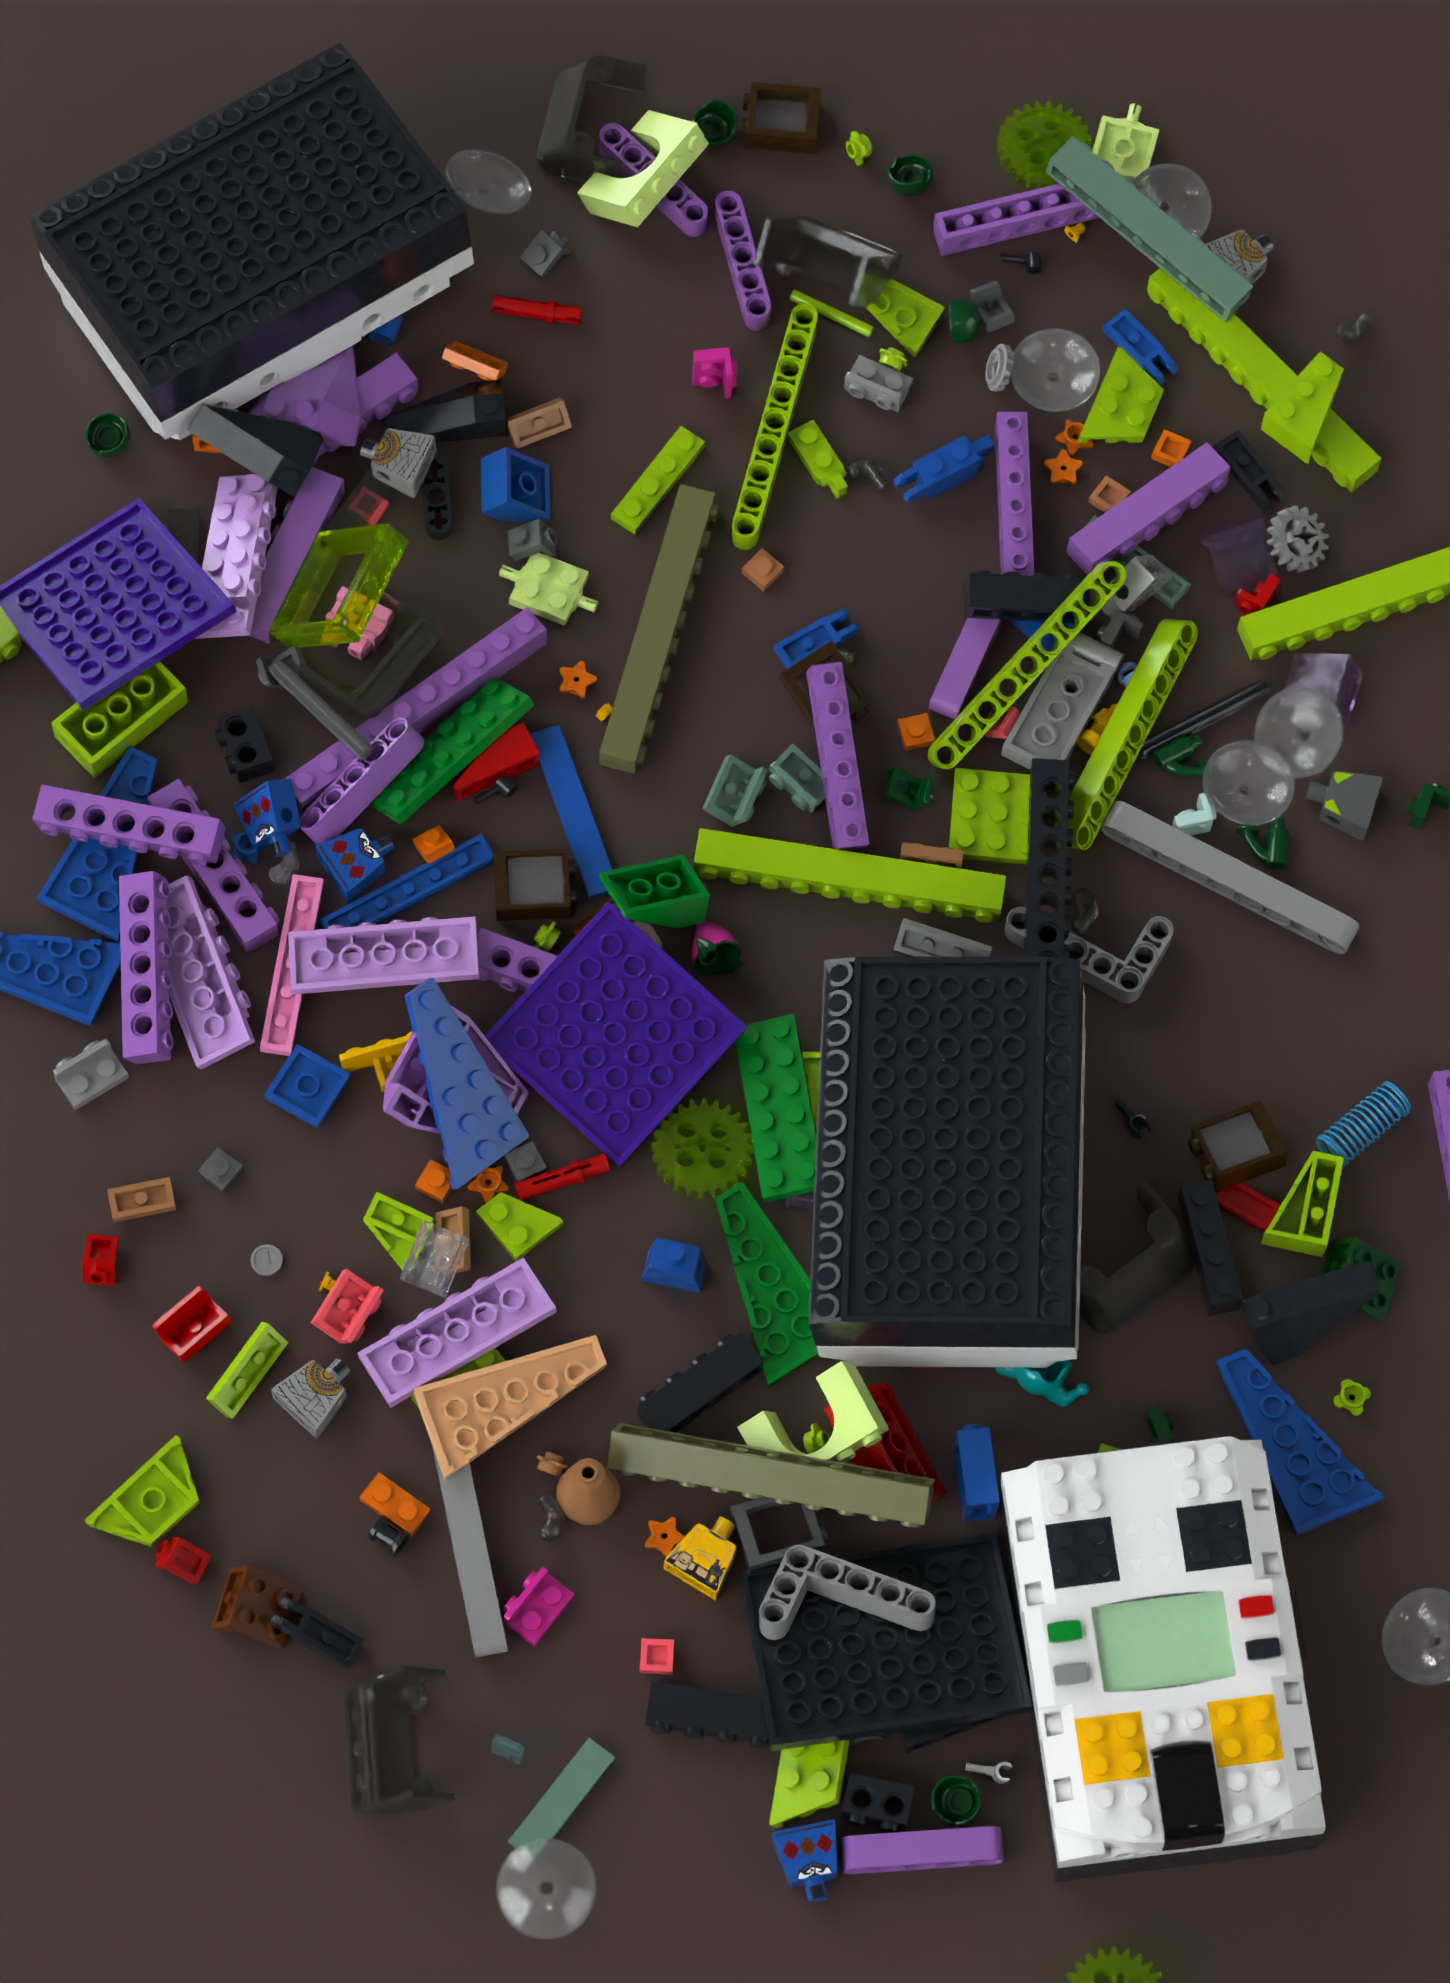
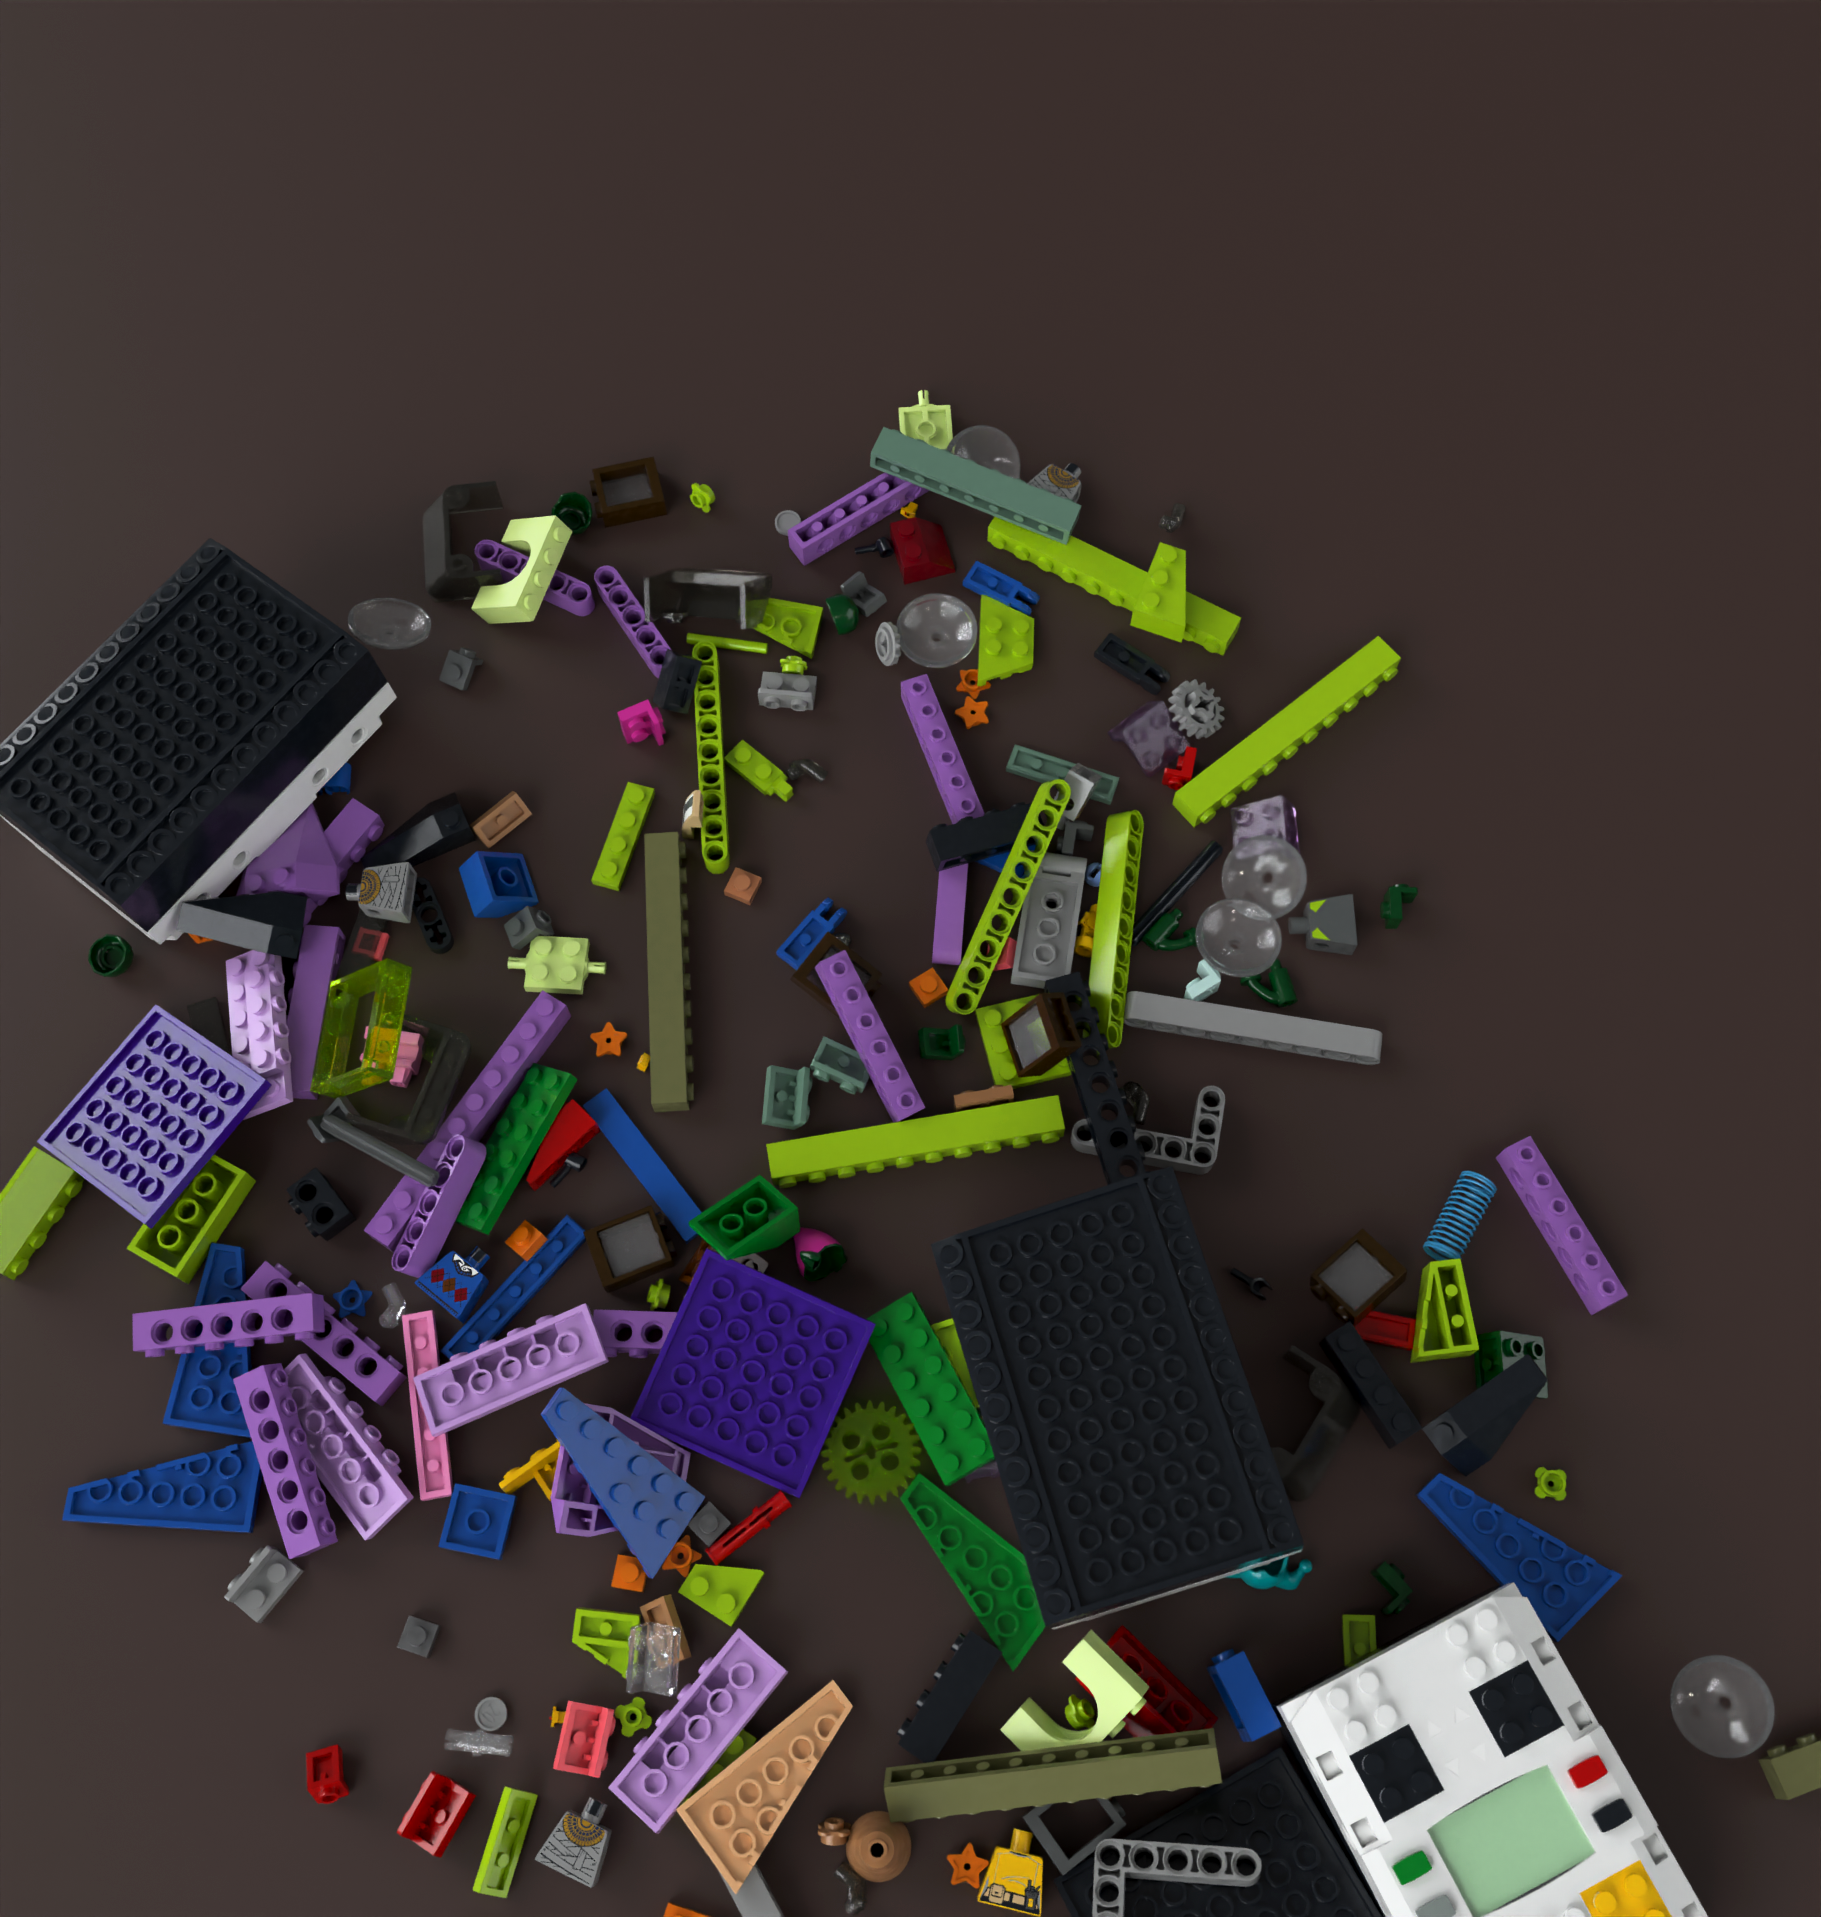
camera: 15 degrees left, 0 degrees up
medium nougat plate [107,1177,176,1223] -> none
blue torso [233,779,301,858] -> none
orange plate [442,340,509,381] -> none
red pin [491,294,583,326] -> none
blue torso [641,1238,707,1293] -> none
dark green hair [887,154,934,196] -> none
blue hinge [893,435,995,503] -> none
light grey plate [894,918,992,957] -> none
clear neon green gear [996,100,1092,189] -> none
medium lavender brick [1066,442,1230,575] -> none
nougat plate [1088,475,1131,513] -> none
orange plate [1151,429,1192,467] -> none
none -> clear pin [444,1728,514,1757]
none -> lime plate [615,1697,652,1737]
none -> black hinge [653,649,702,714]
none -> tan slope [682,790,704,839]
none -> light grey piece [775,510,801,536]
none -> dark red slope [890,517,955,585]
none -> dark brown window [1001,992,1082,1077]

